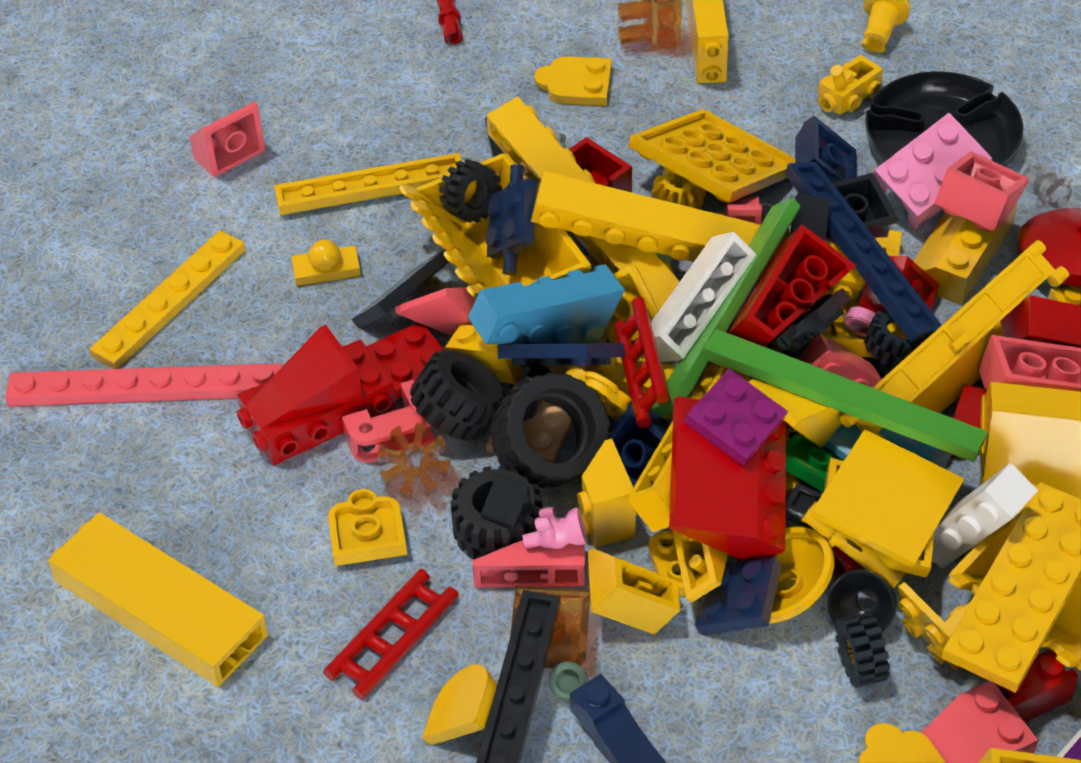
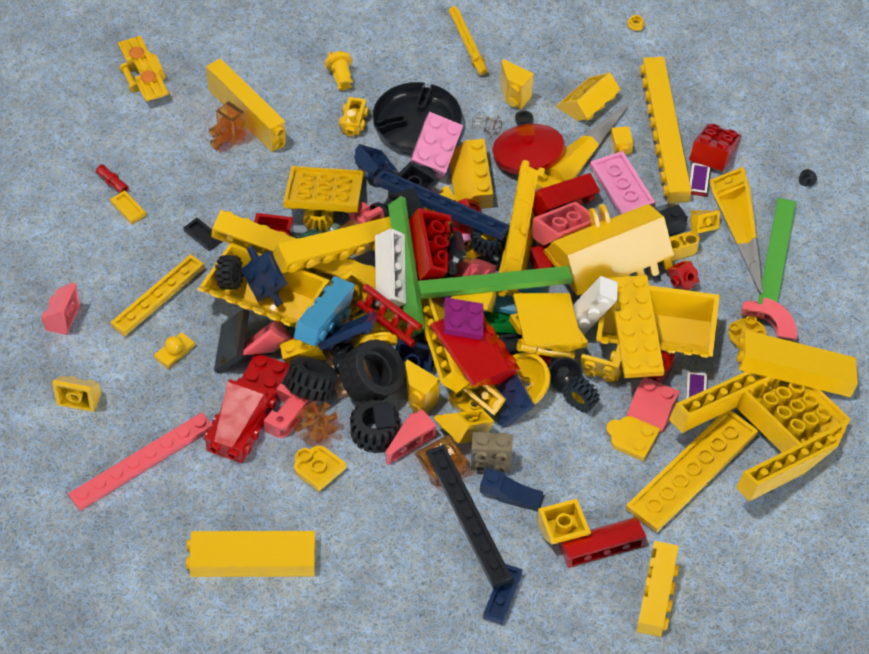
camera: 40 degrees left, 5 degrees up
yellow plate [89,230,246,369] -> none
red bar [323,569,459,700] -> none
yellow tile [422,664,497,745] -> none
bright pink piece [522,507,587,549] -> none
yellow plate [534,56,612,106] -> none
sand green tile [549,662,589,701] -> none
coral slope [934,151,1030,231] -> none
none -> yellow slope [52,376,101,412]
none -> yellow tile [110,191,147,225]
none -> dark tan brick [471,431,513,473]

